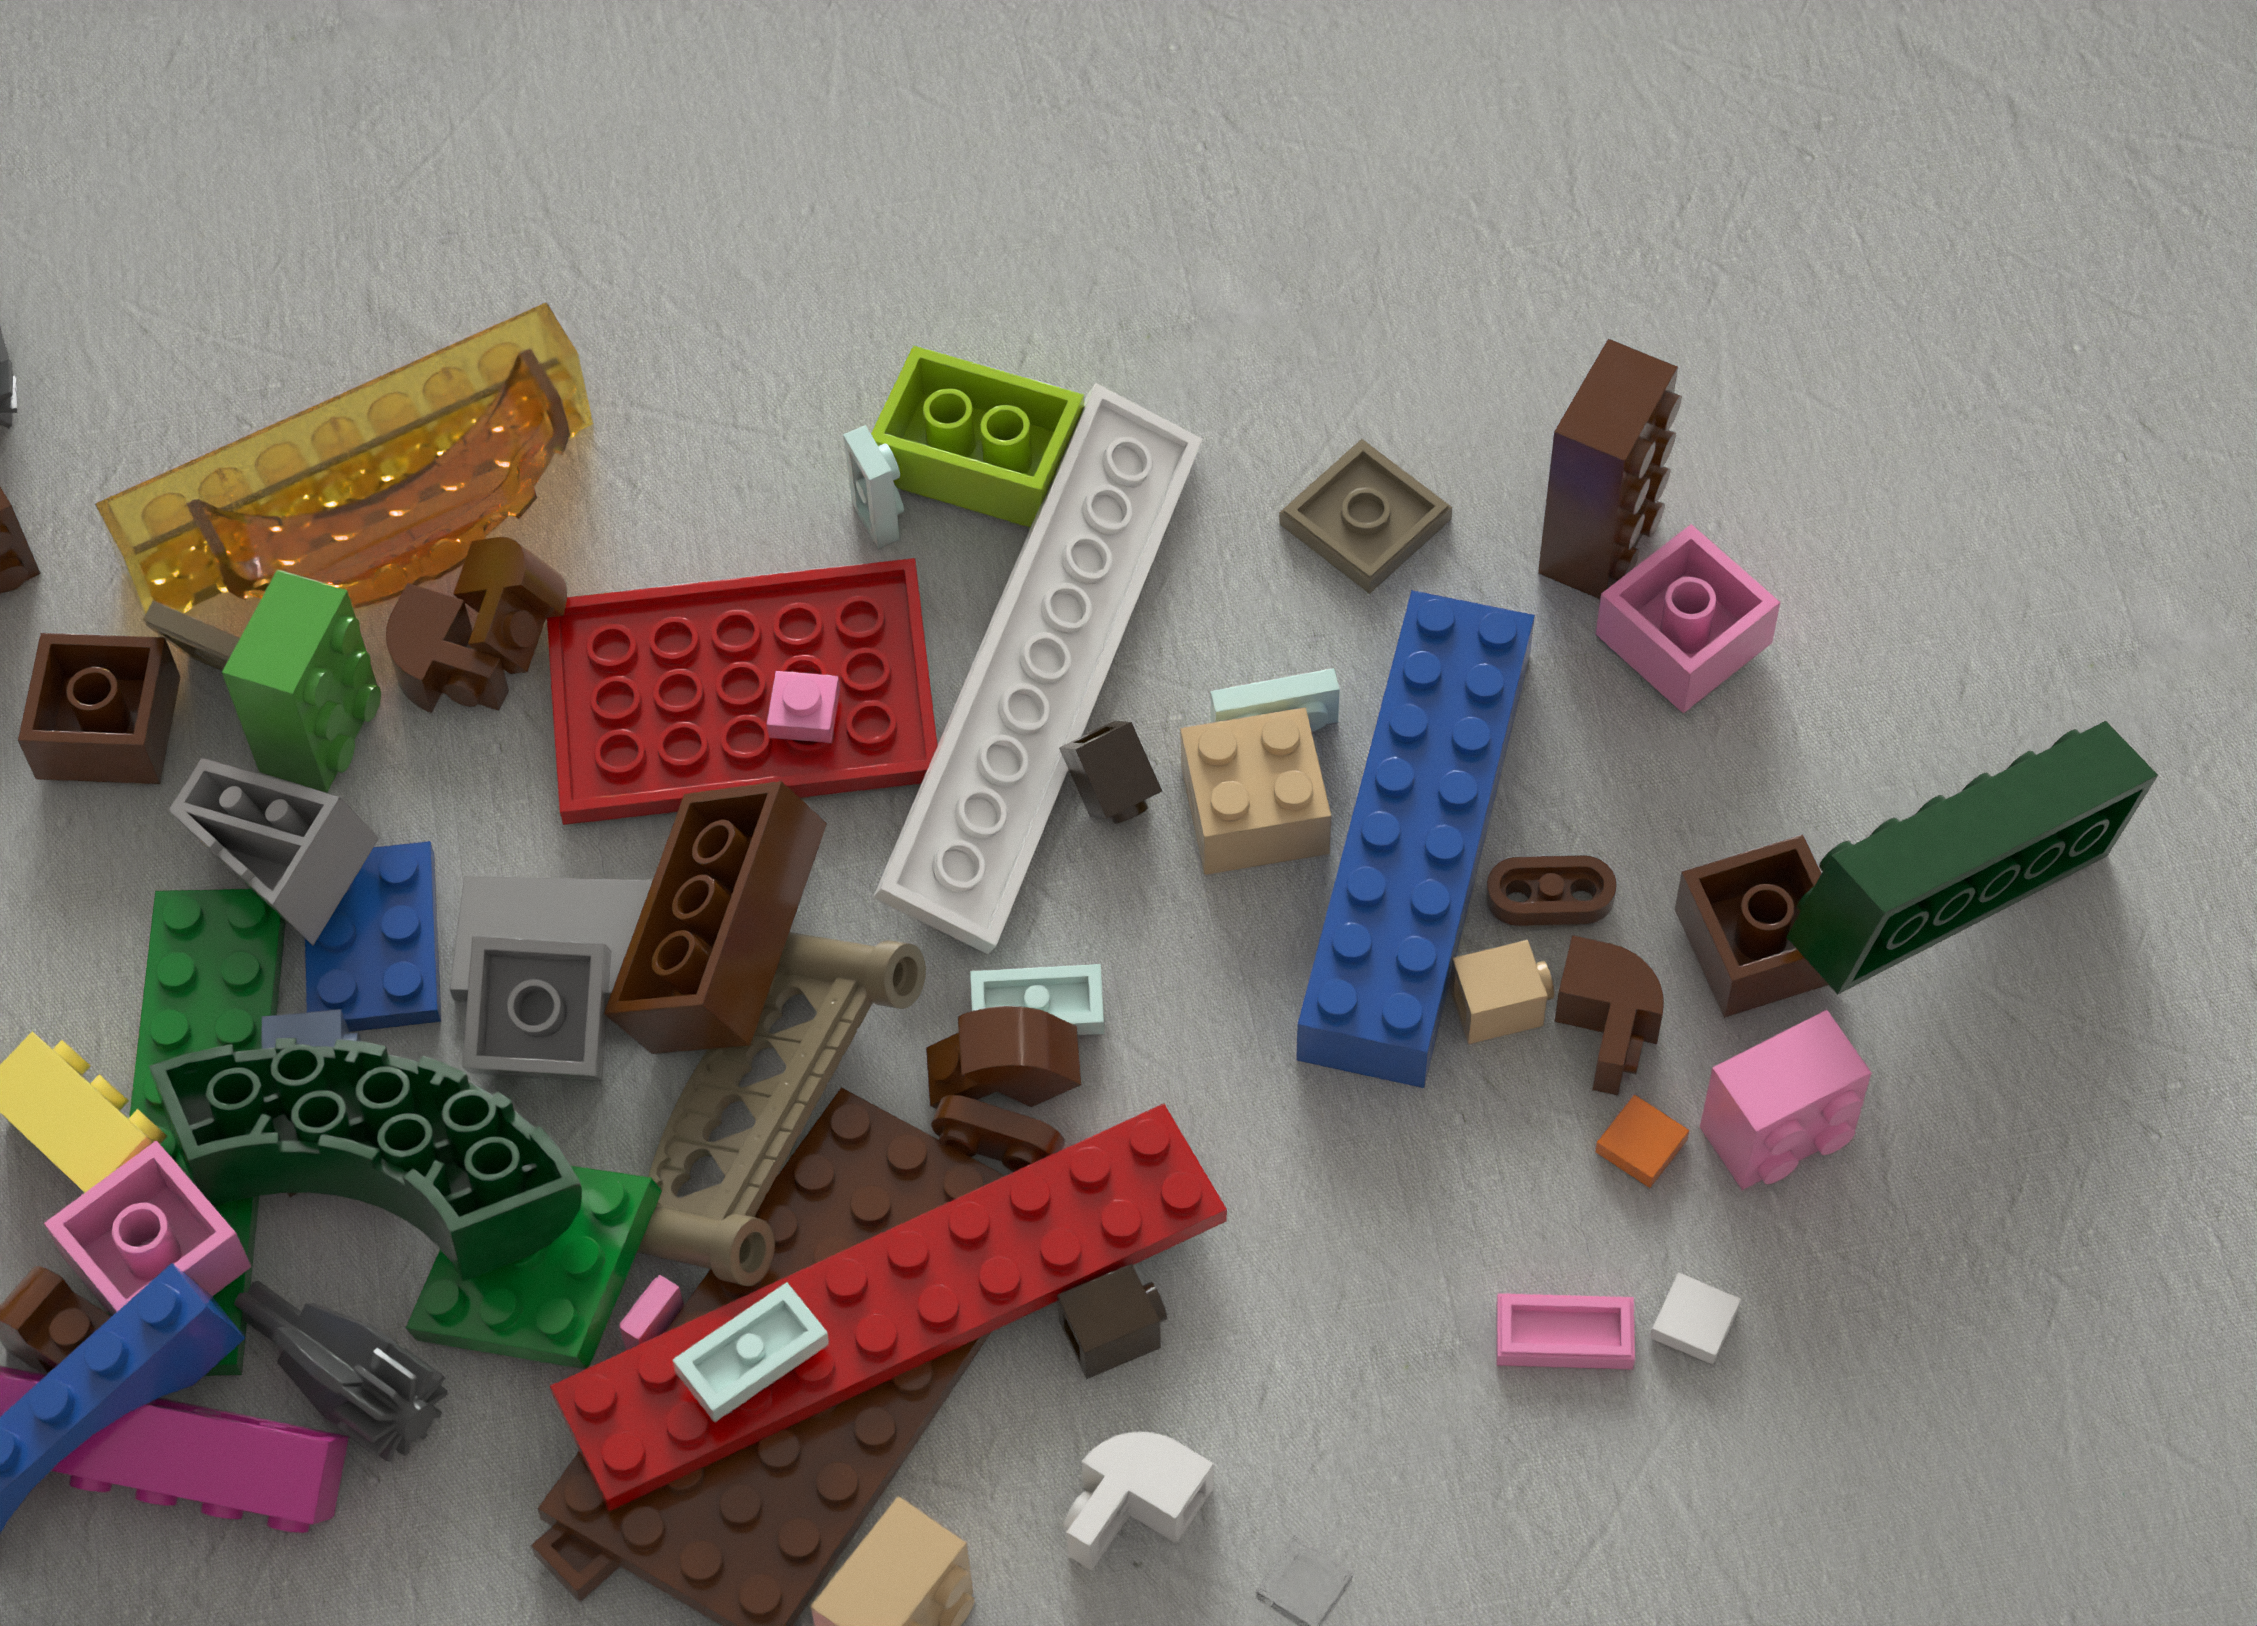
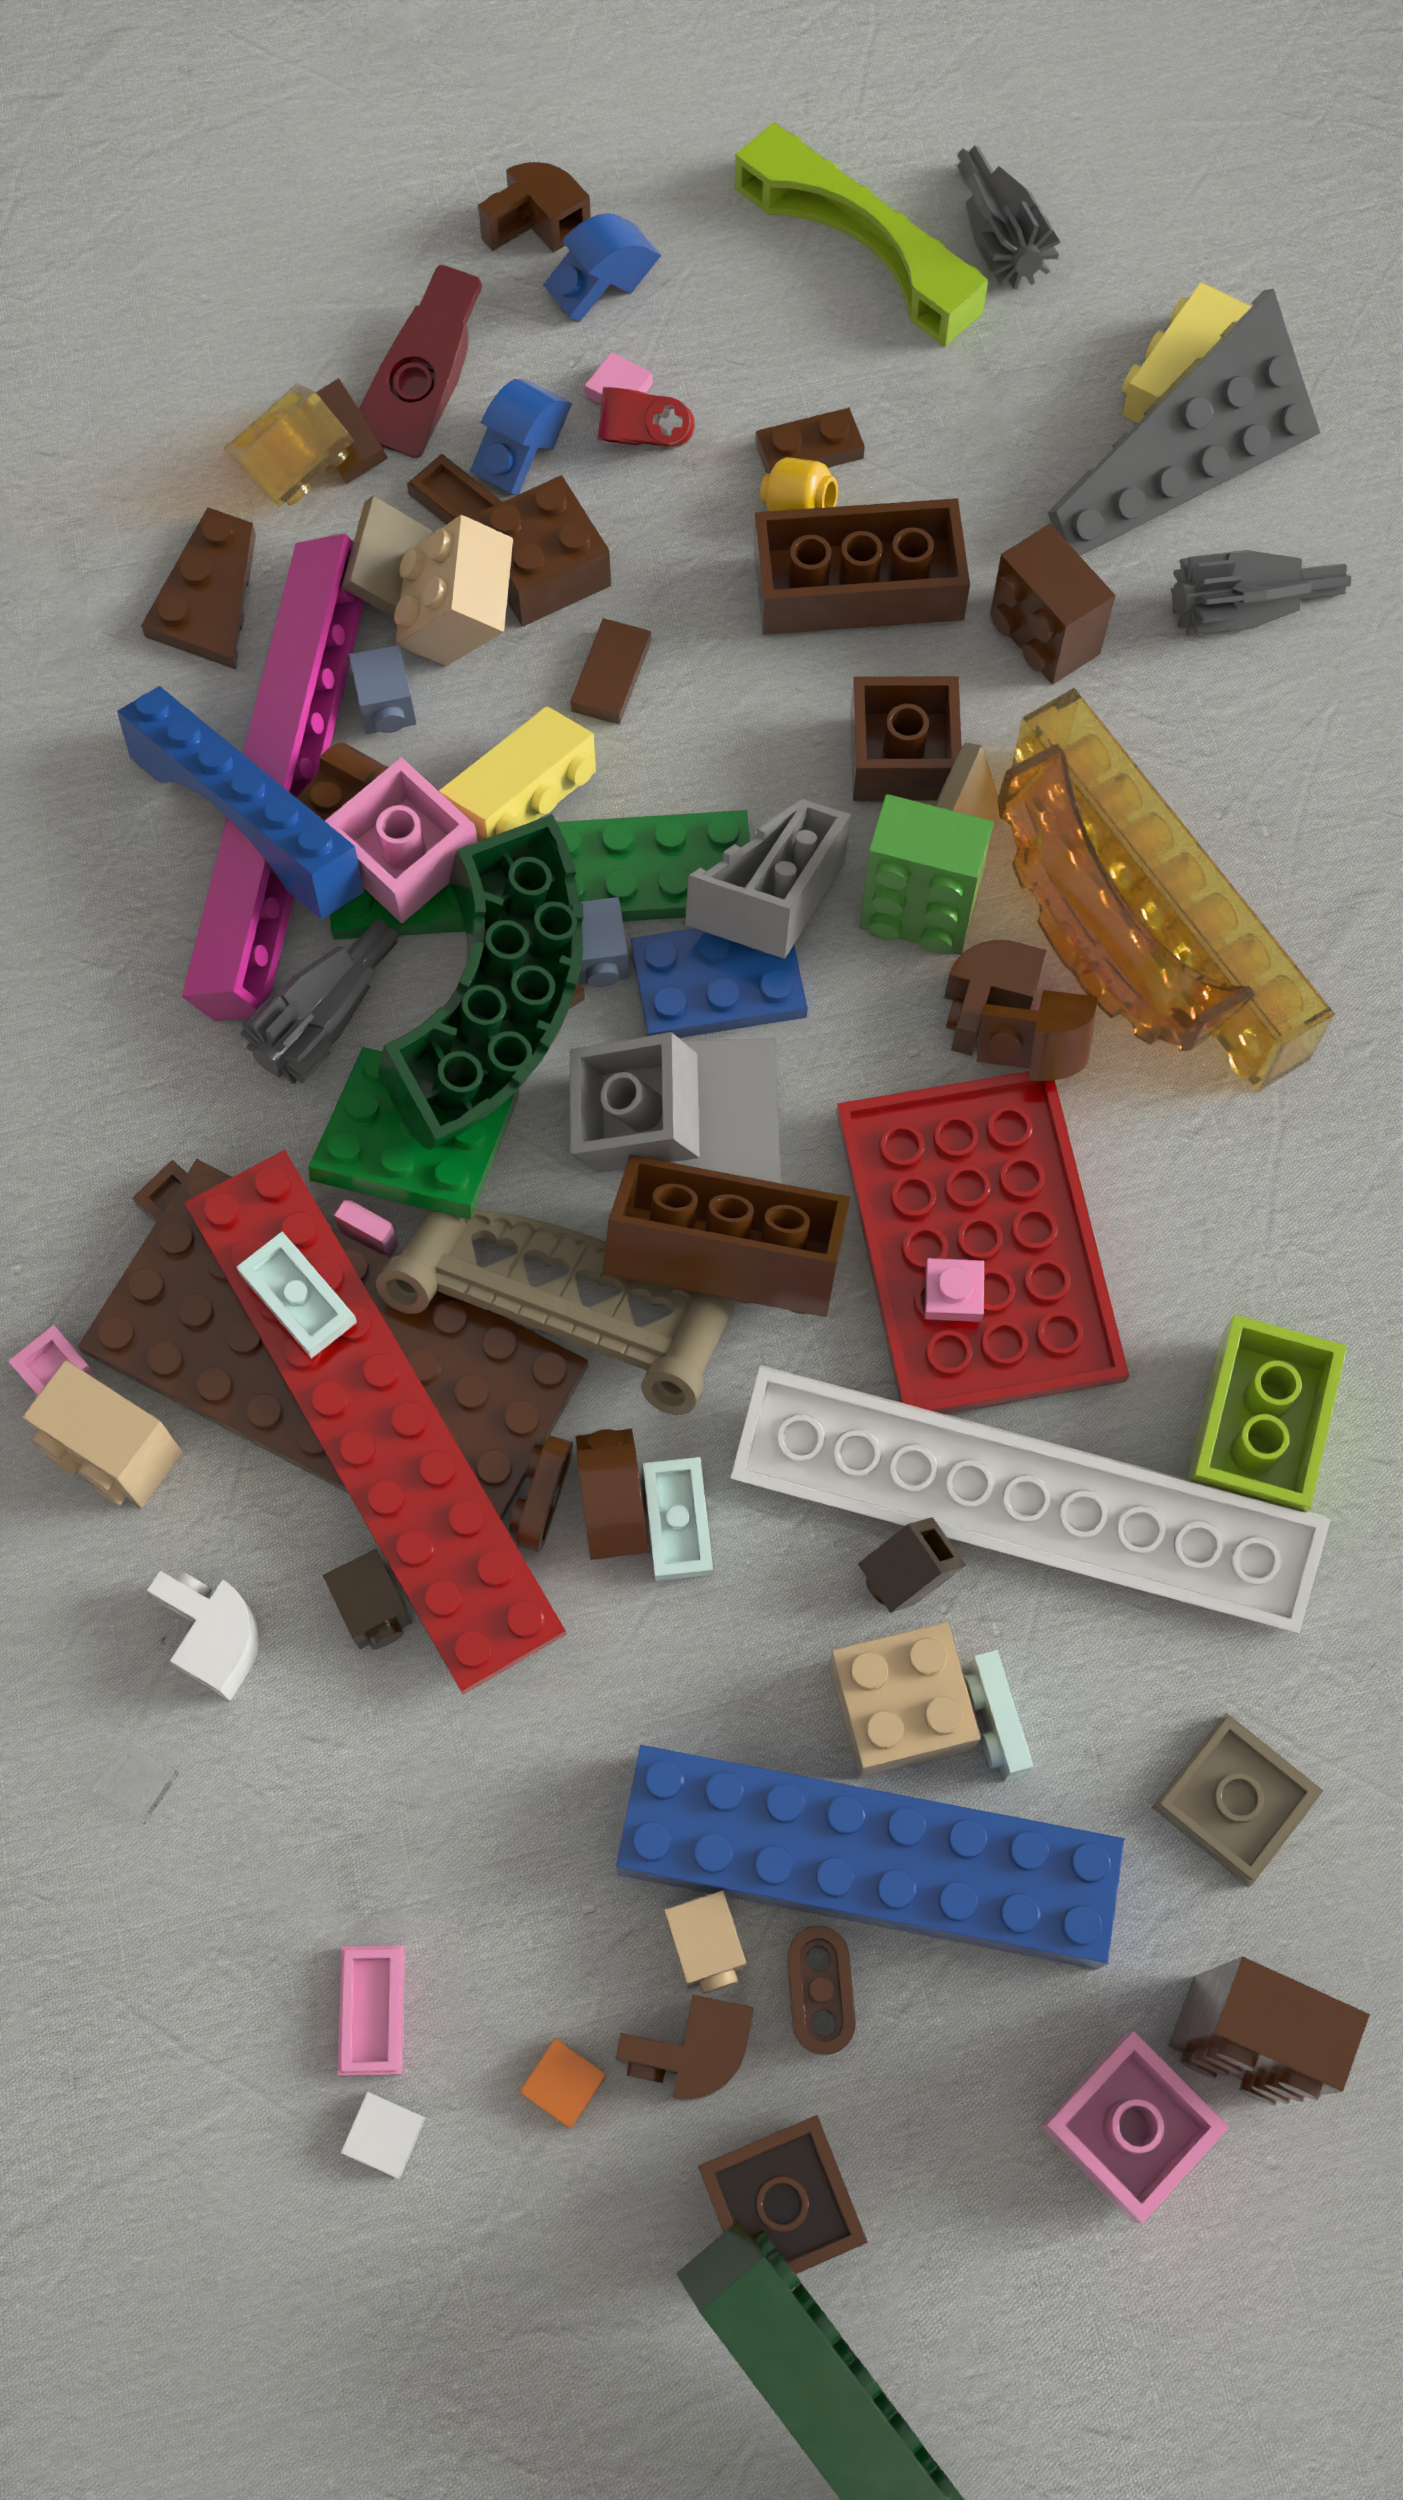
camera: 85 degrees right, 10 degrees up
light aqua plate [843,425,904,549] -> none
bright pink brick [1700,1010,1872,1190] -> none

